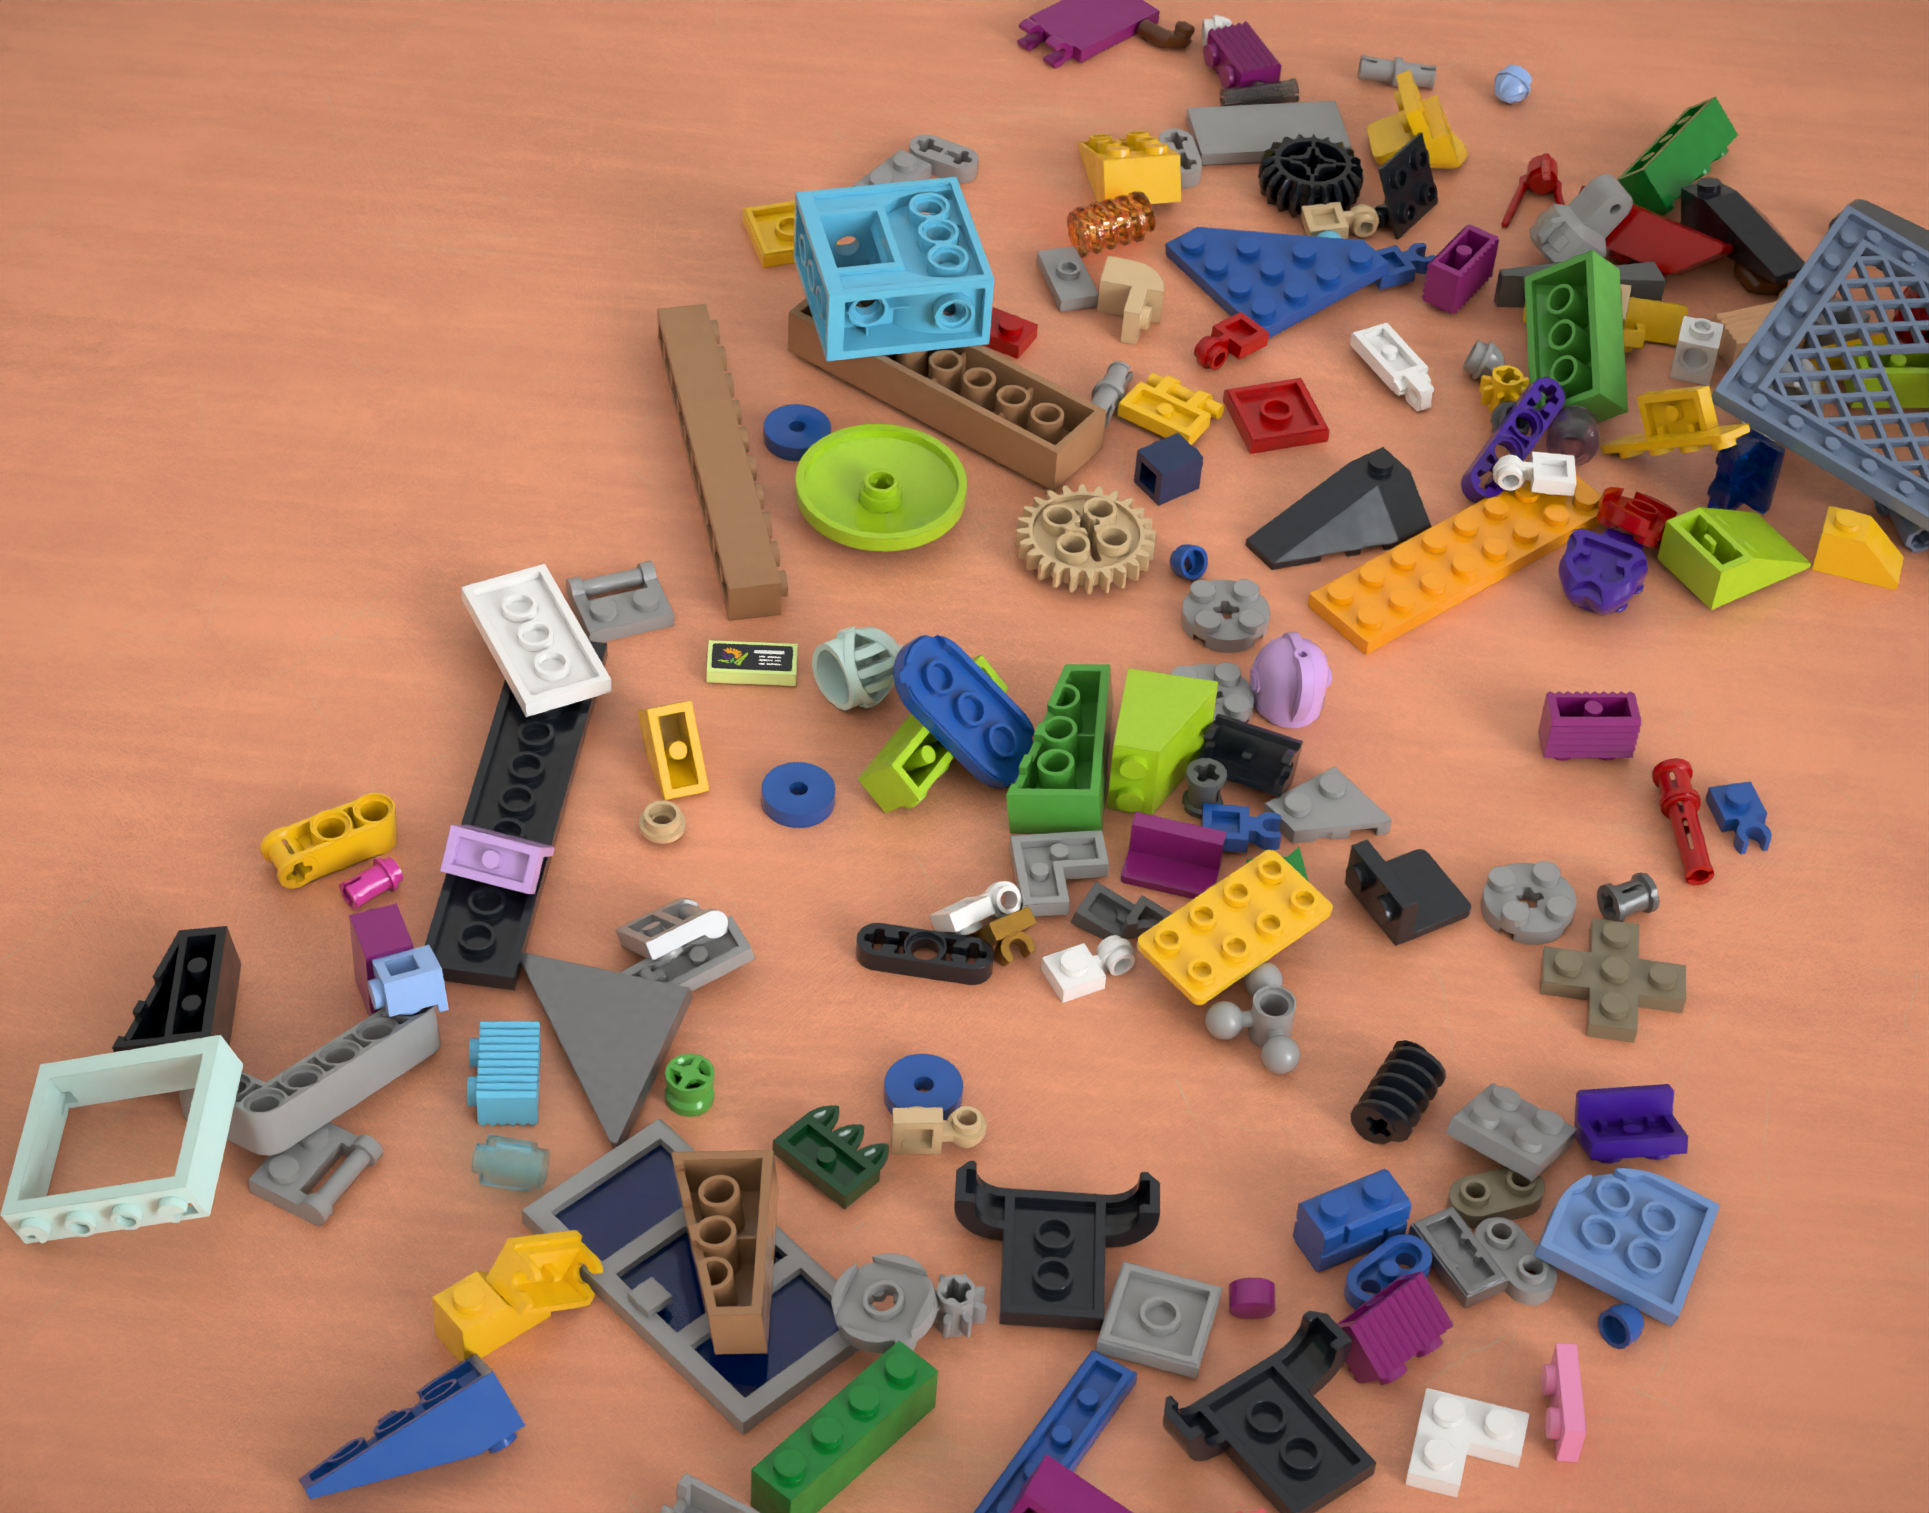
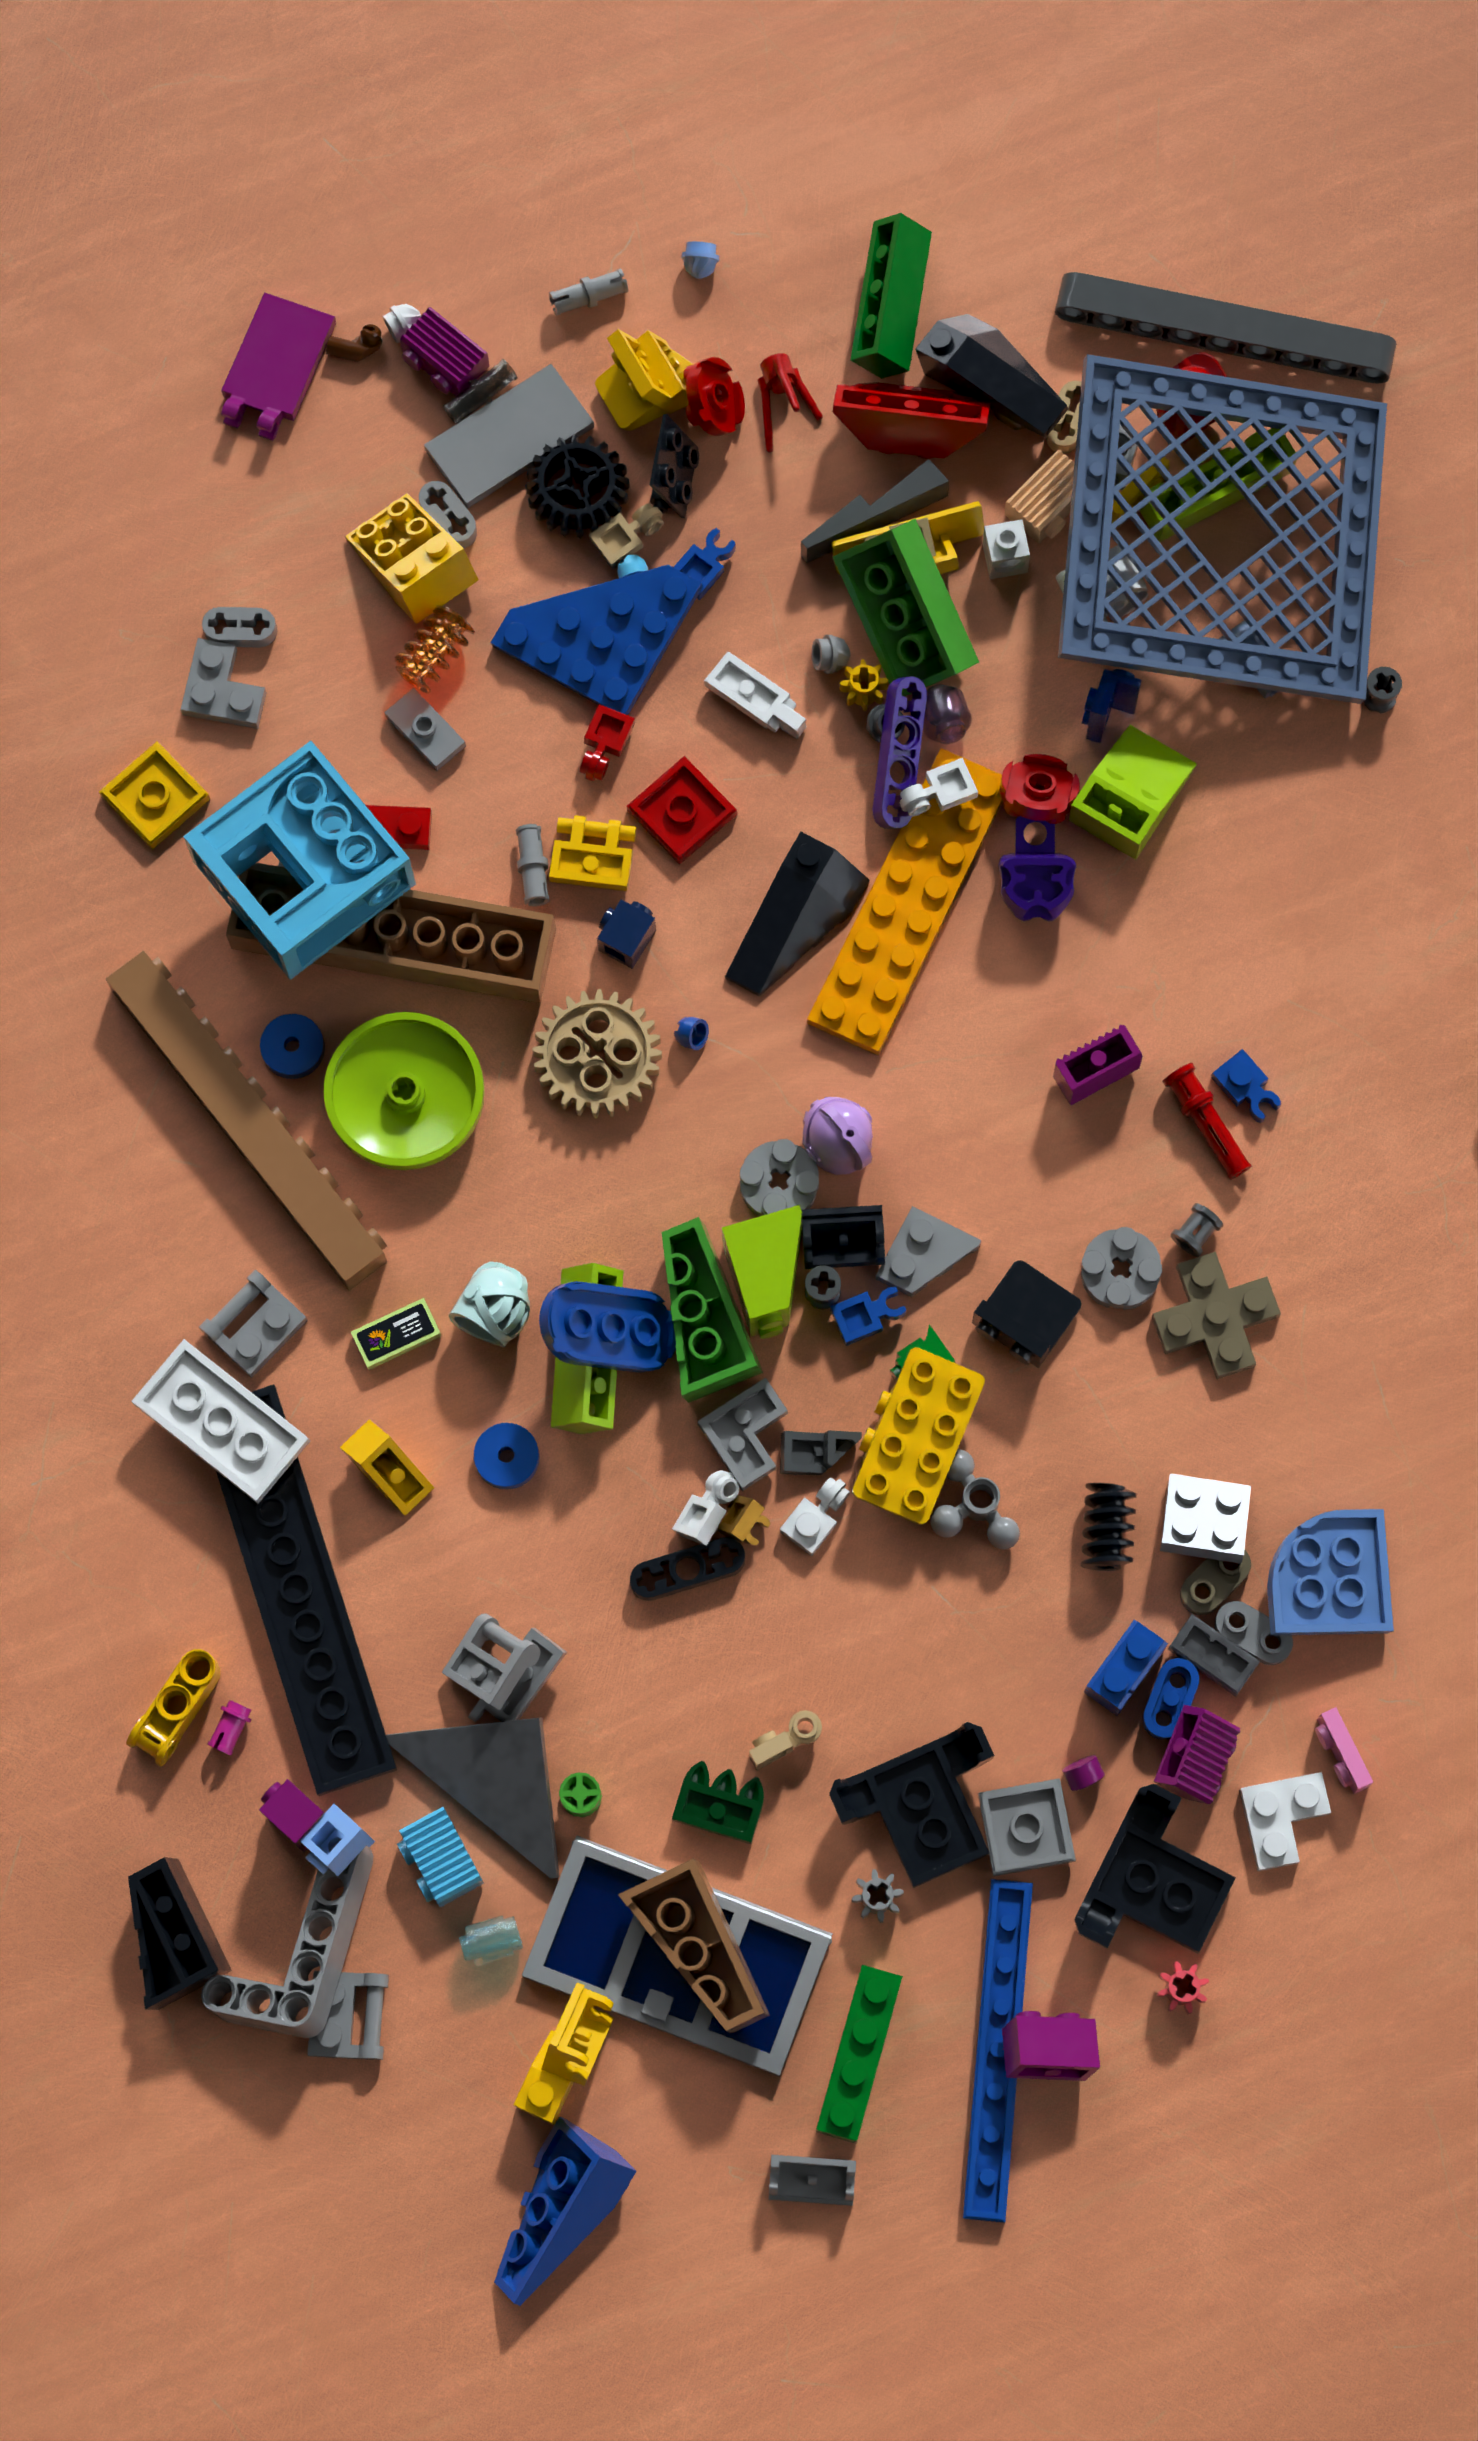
camera: 20 degrees left, 30 degrees up
light aqua window [0,1035,243,1244] -> none
lavender panel [440,825,555,894] -> none
tan plate [639,800,686,844] -> none
light grey plate [831,1253,938,1354] -> none
blue piece [884,1054,963,1120] -> none
tan brick [1097,256,1164,345] -> none
magenta panel [1120,812,1227,899] -> none
light grey plate [1181,579,1270,653] -> none
magenta brick [1421,224,1499,314] -> none
light grey piece [1529,174,1633,263] -> none
dark purple bracket [1574,1084,1688,1164] -> none
blue hinge [1598,1303,1644,1349] -> none
yellow bracket [1601,385,1750,459] -> none
yellow slope [1812,506,1904,590] -> none
none -> red plate [683,357,745,436]

